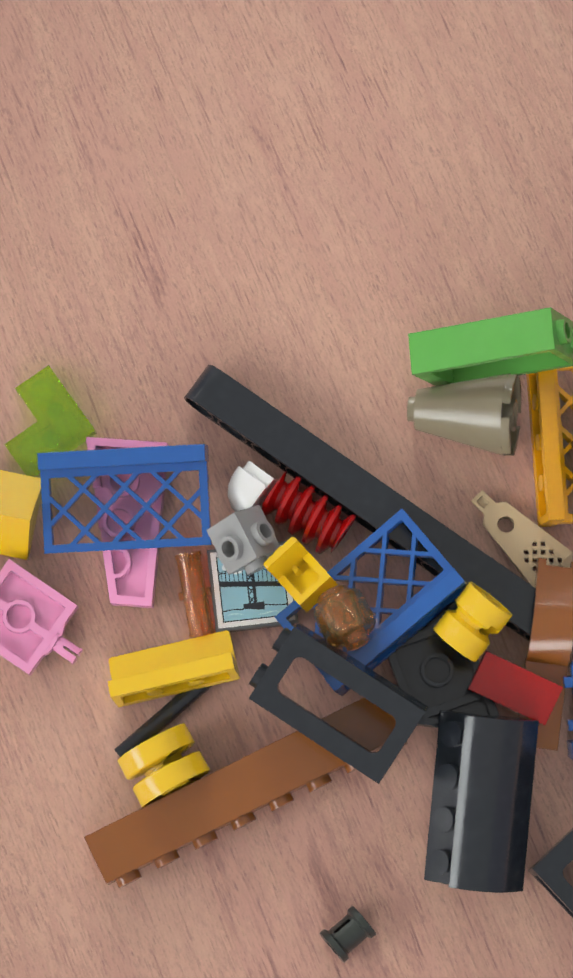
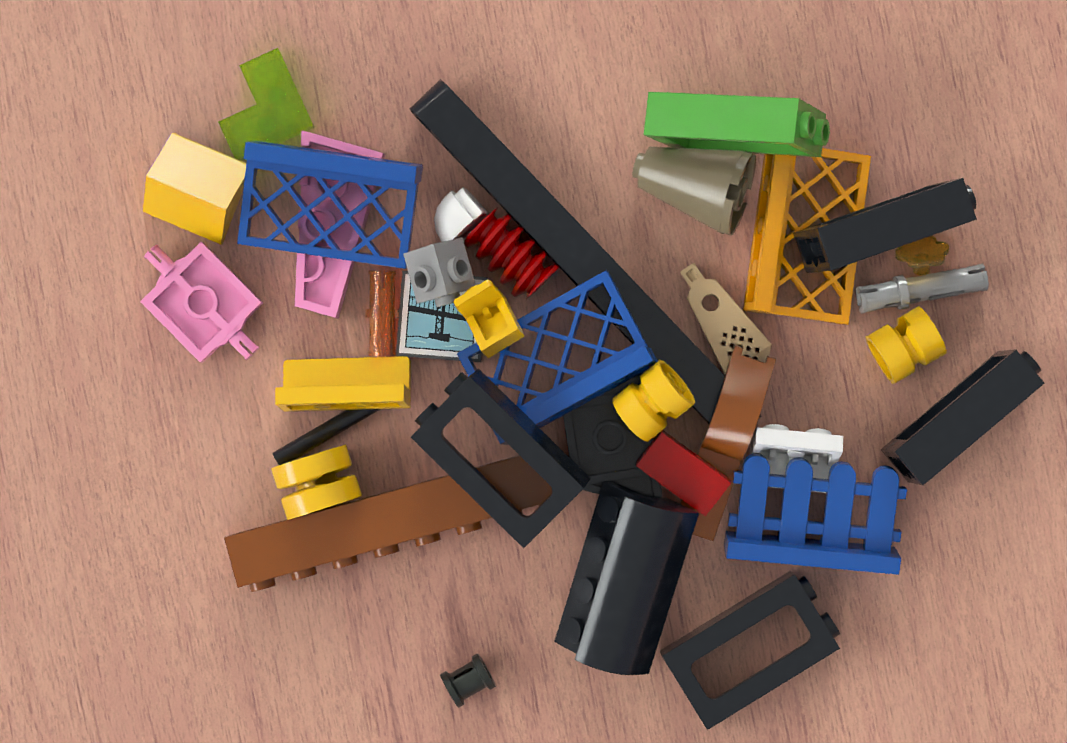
camera: 10 degrees right, 10 degrees up
clear orange head [313,585,376,651] -> none

